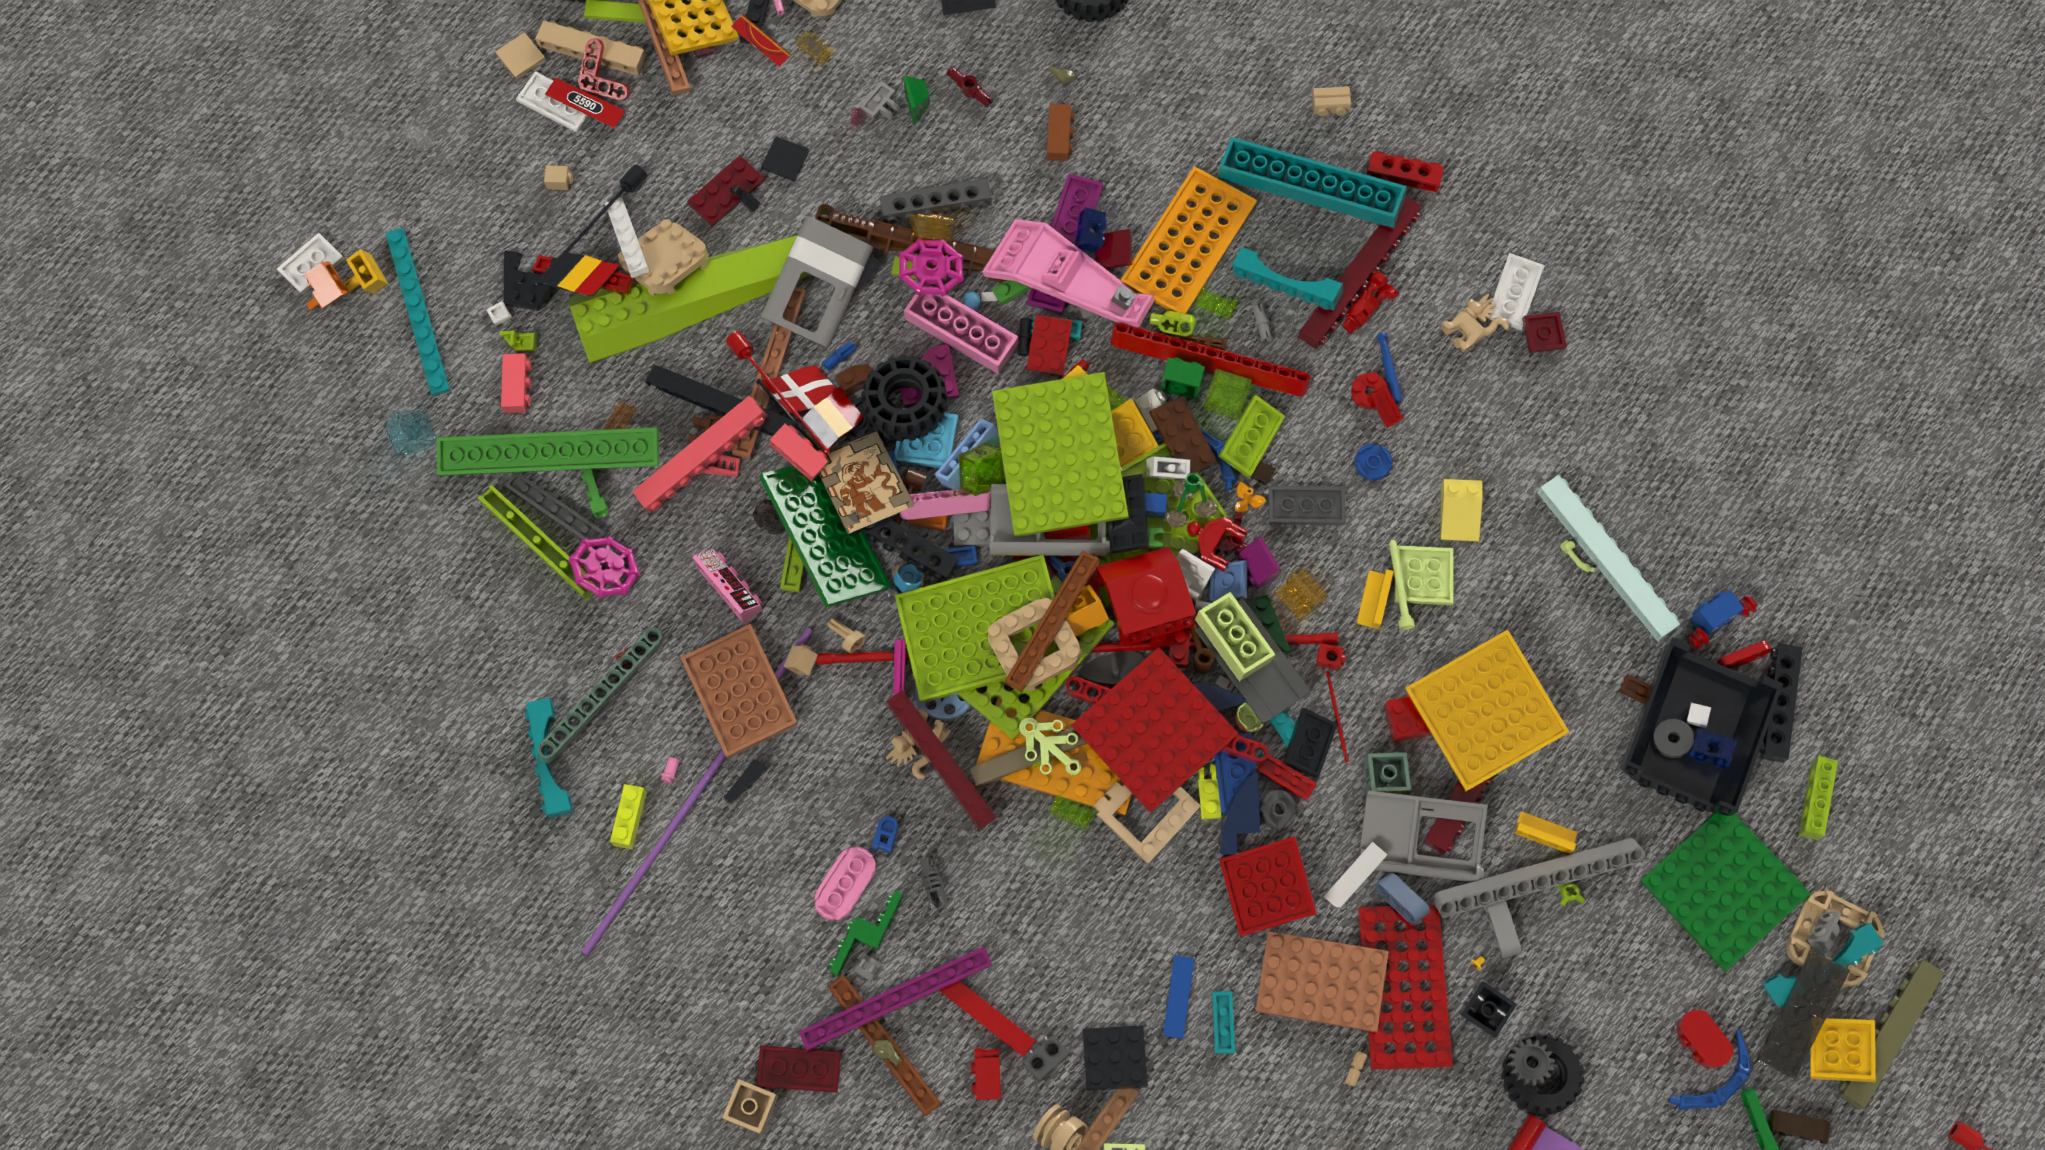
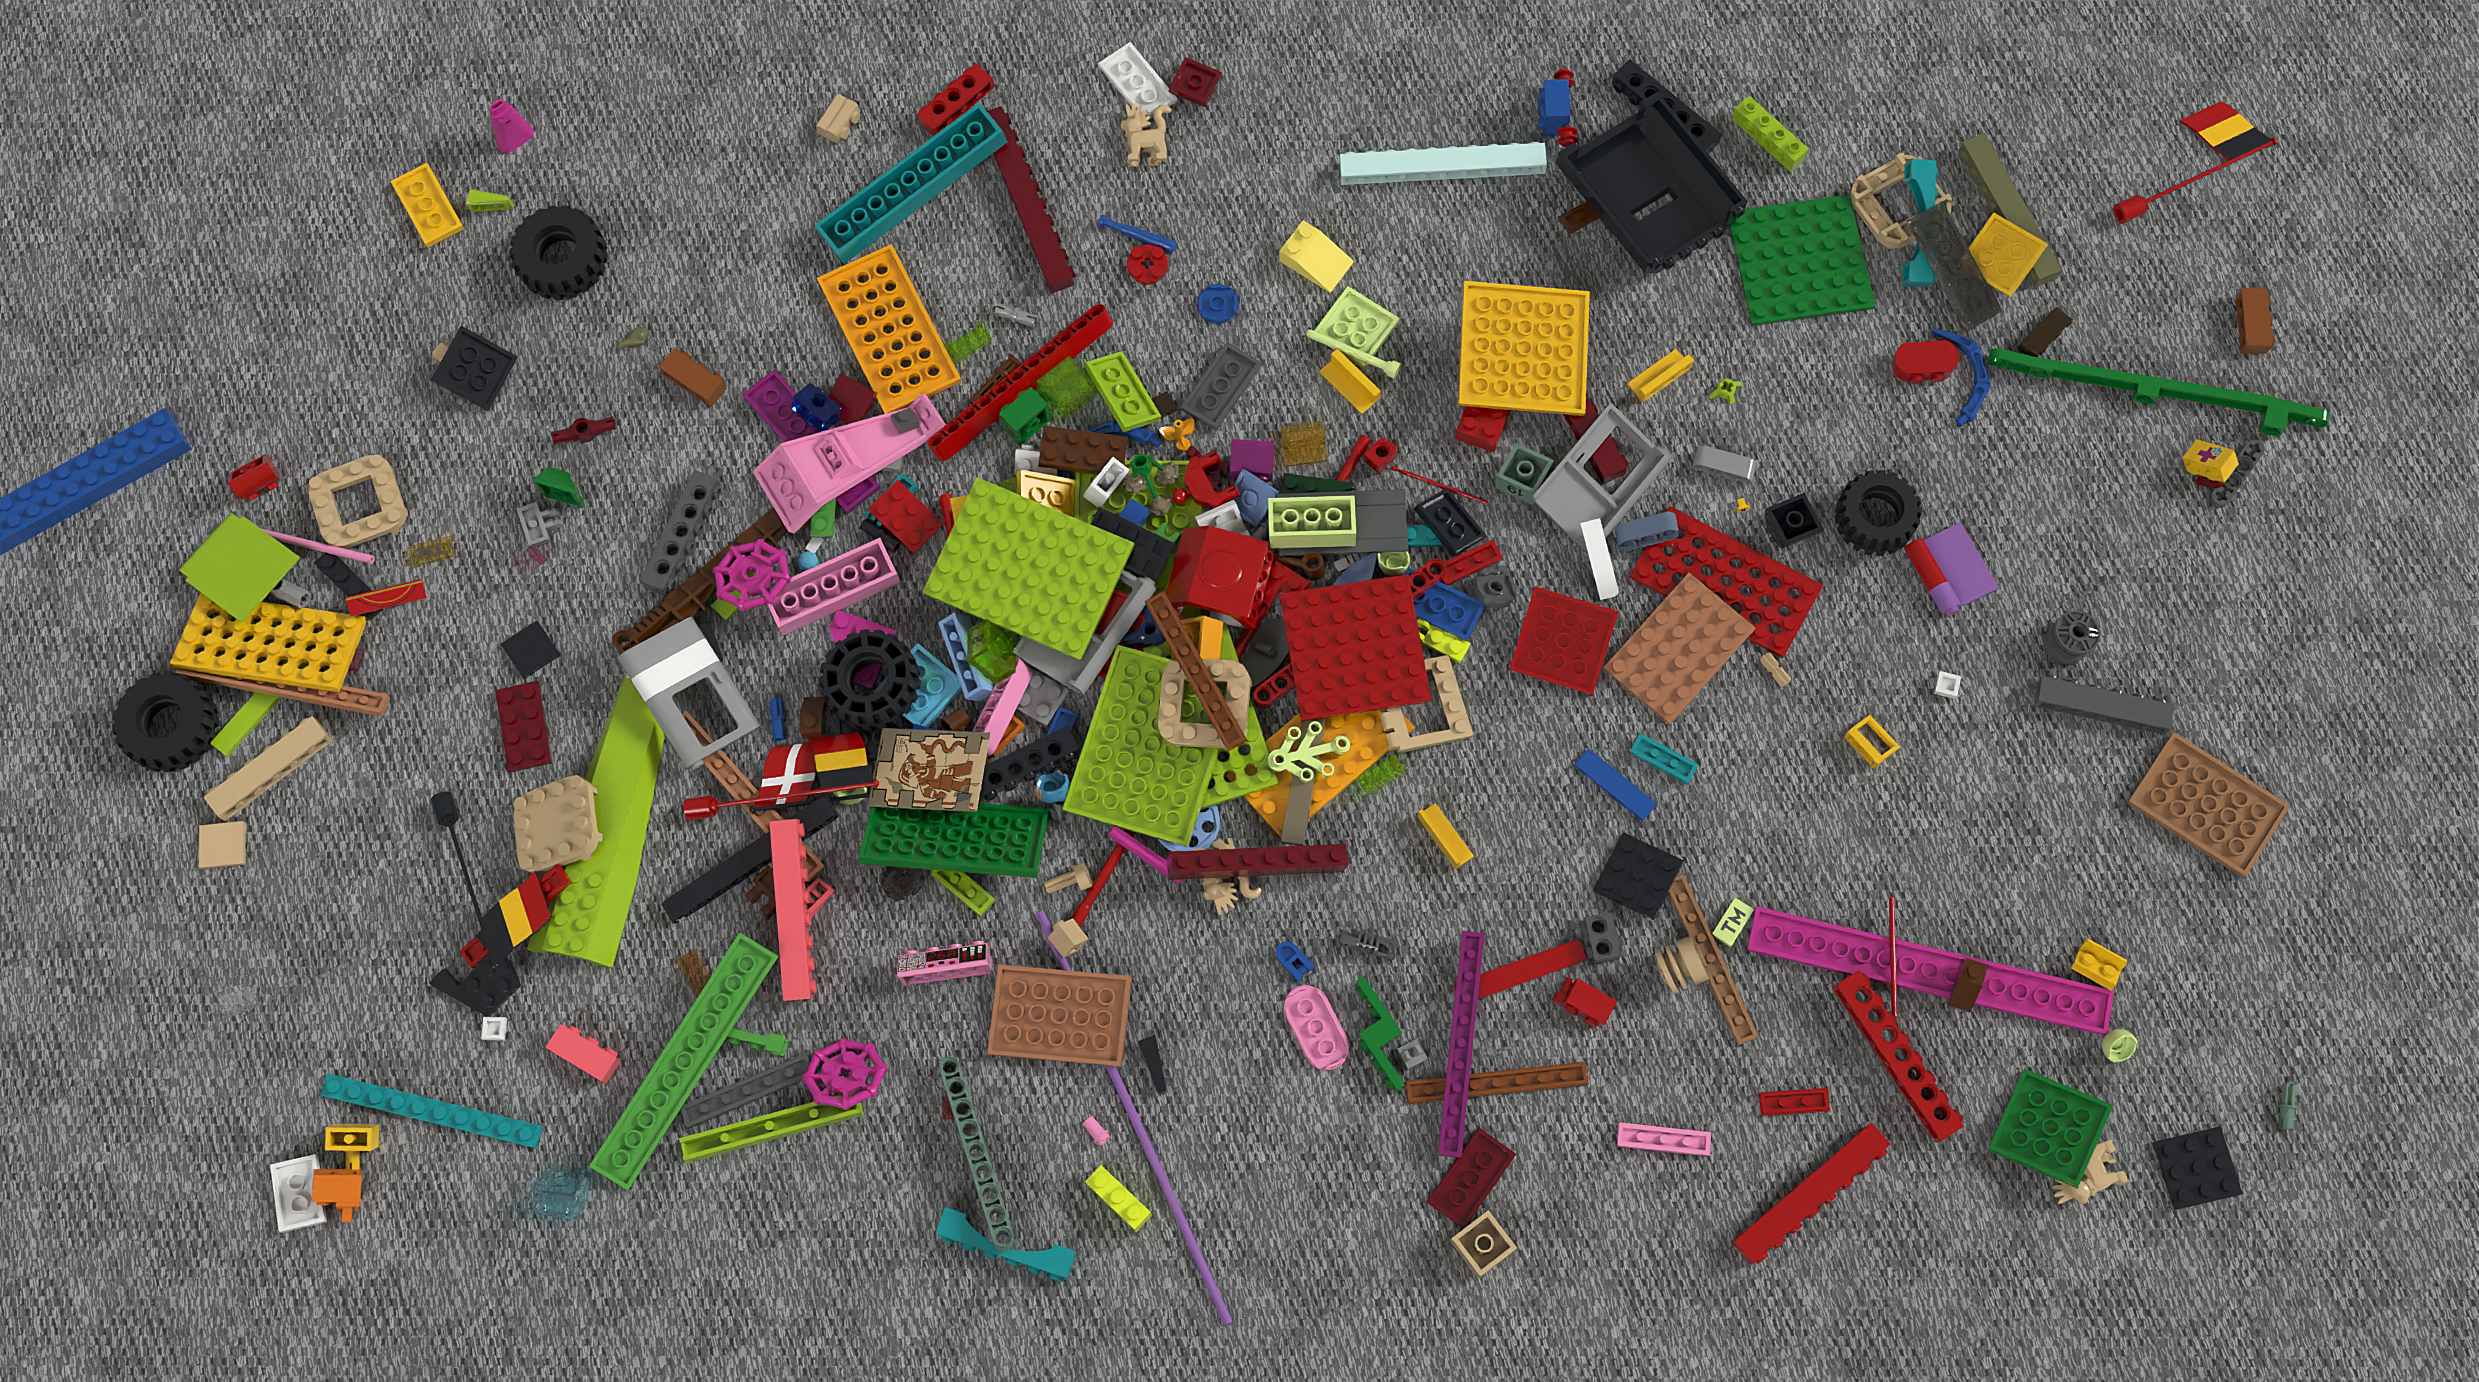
camera: 55 degrees left, 0 degrees up
lime slope [500,331,538,352] -> none
white tile [516,71,589,133] -> none
tan brick [544,165,573,190] -> none
red sticker [545,78,625,128] -> none
beam [578,38,630,100] -> none
white plate [605,197,649,278] -> none
black bar [729,184,760,212] -> none
coral brick [769,424,828,482] -> none
olive animal [872,1040,903,1066] -> none
clear yellow plate [909,214,954,241] -> none
lime piece [1150,311,1196,336] -> none
dark blue slope [1220,771,1260,855] -> none
teal arch [1232,247,1344,311] -> none
red piece [1342,271,1399,334] -> none
red tile [1369,386,1404,428] -> none
light grey beam [1432,838,1645,917] -> none
dark grey gear [1508,1039,1555,1086] -> none
yellowish green piece [1560,540,1595,572] -> none
dark grey tile [1653,719,1694,758] -> none
white tile [1686,703,1711,728] -> none
clear blue brick [1689,729,1737,768] -> none
red beam [1716,641,1772,670] -> none
light grey bracket [1807,911,1841,958] -> none
none -> yellow panel [1417,803,1474,870]

